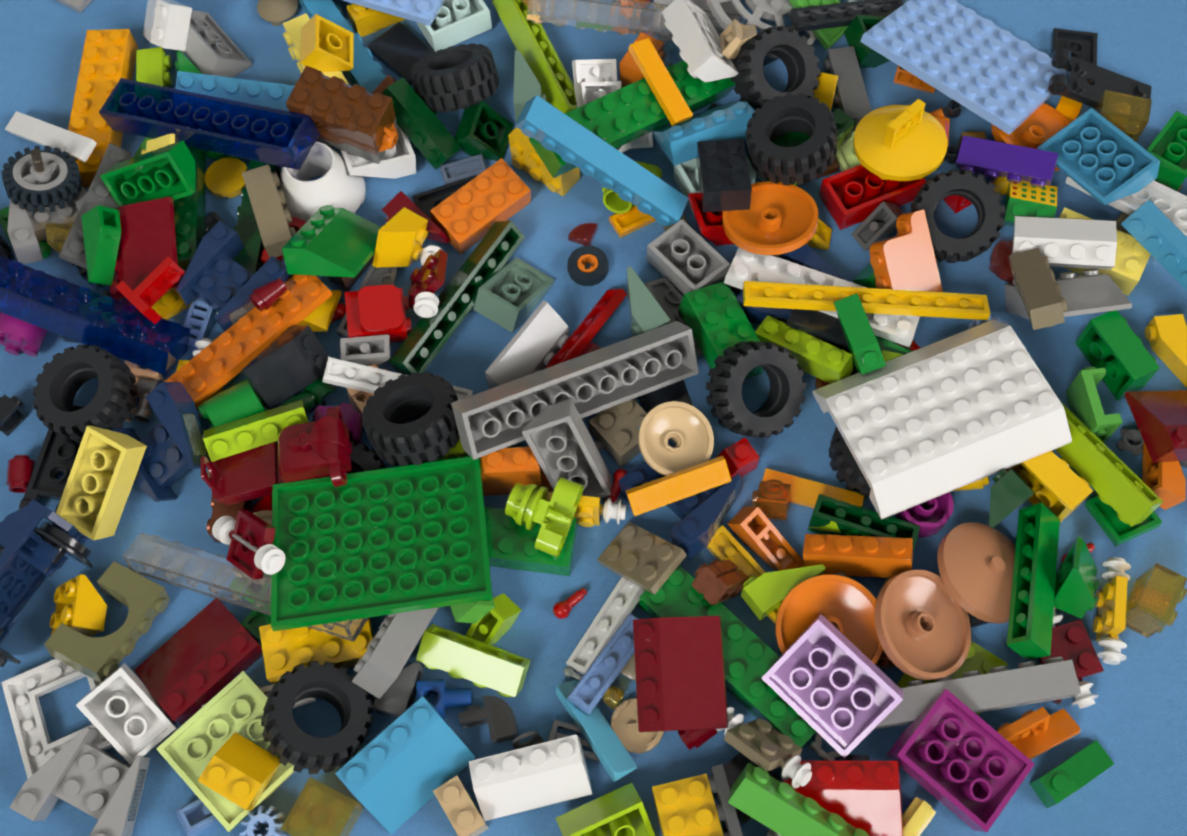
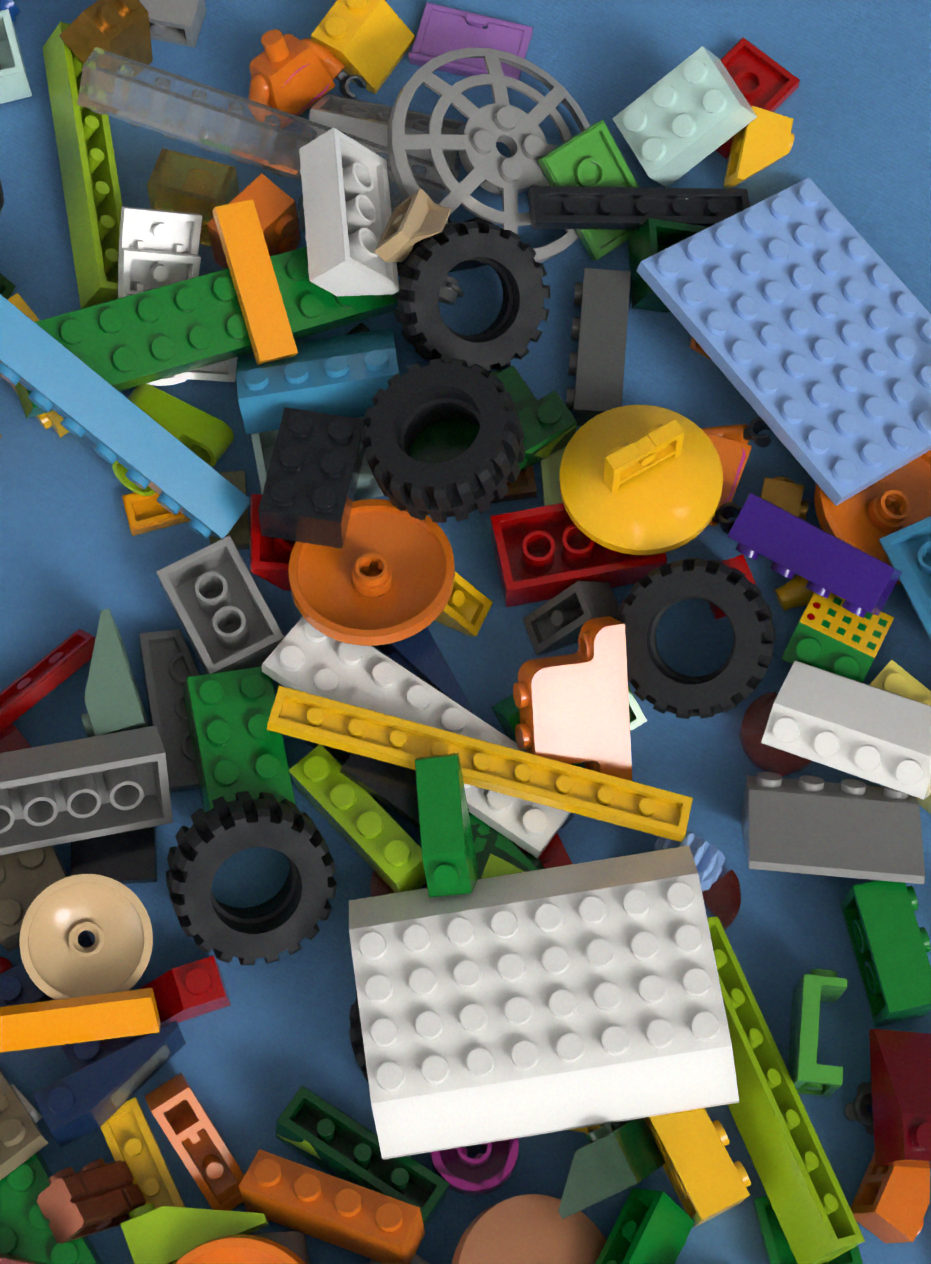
camera: 10 degrees right, 5 degrees up
sand green slope [513,50,546,123] -> none
black bush [567,246,609,286] -> none
clear red tile [568,223,598,246] -> none
clear orange brick [752,479,791,520] -> none
light orange tile [759,468,864,509] -> none
yellow slope [813,72,838,111] -> none
dark tan brick [1009,248,1067,330] -> none
none -> clear yellow brick [147,148,239,246]

